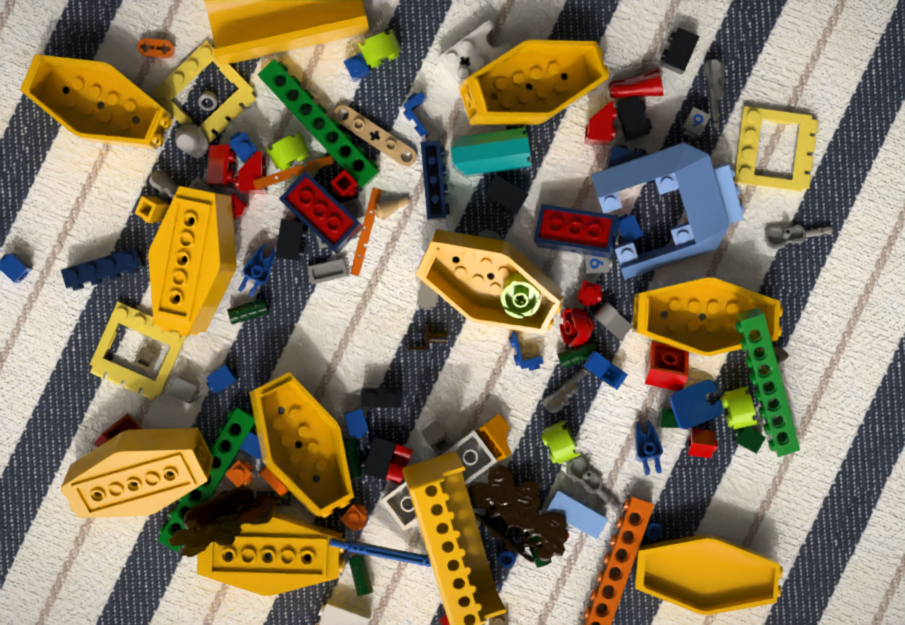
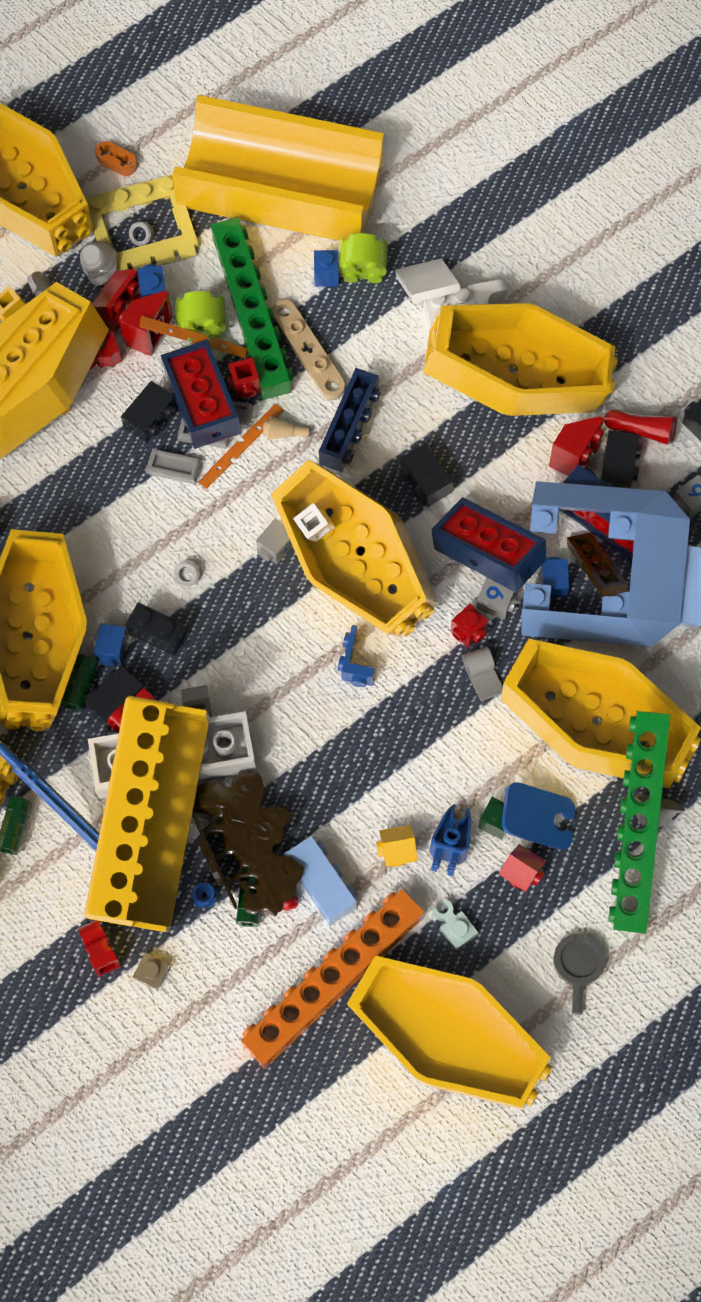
camera: 30 degrees right, 20 degrees down
dark green axle [227,298,270,325] -> none
blue hinge [238,243,275,297] -> none
orange brick [340,502,368,532] -> none
blue bracket [403,92,429,138] -> none
dark brown bracket [404,324,447,350] -> none
teal brick [451,127,531,178] -> none
light orange arch [476,414,512,461] -> none
lime brick [501,273,541,318] -> none
lime brick [541,420,581,464] -> none
flat silver piece [543,367,590,413] -> none
dark green axle [557,339,598,369] -> none
red cylinder [559,308,594,347] -> none
light grey piece [566,457,620,511] -> none
blue bracket [583,350,628,390] -> none
blue plate [644,521,663,540] -> none
red slope [645,342,689,391] -> none
lime brick [721,387,757,430] -> none
dark green brick [733,427,766,454] -> none
none -> light grey piece [174,560,201,586]
none -> white brick [293,503,336,542]
none -> yellow brick [376,825,418,867]
none -> white tile [395,258,460,303]
none -> light aqua plate [432,899,478,951]
none -> dark grey piece [553,934,606,1015]
none -> dark brown plate [567,532,627,597]

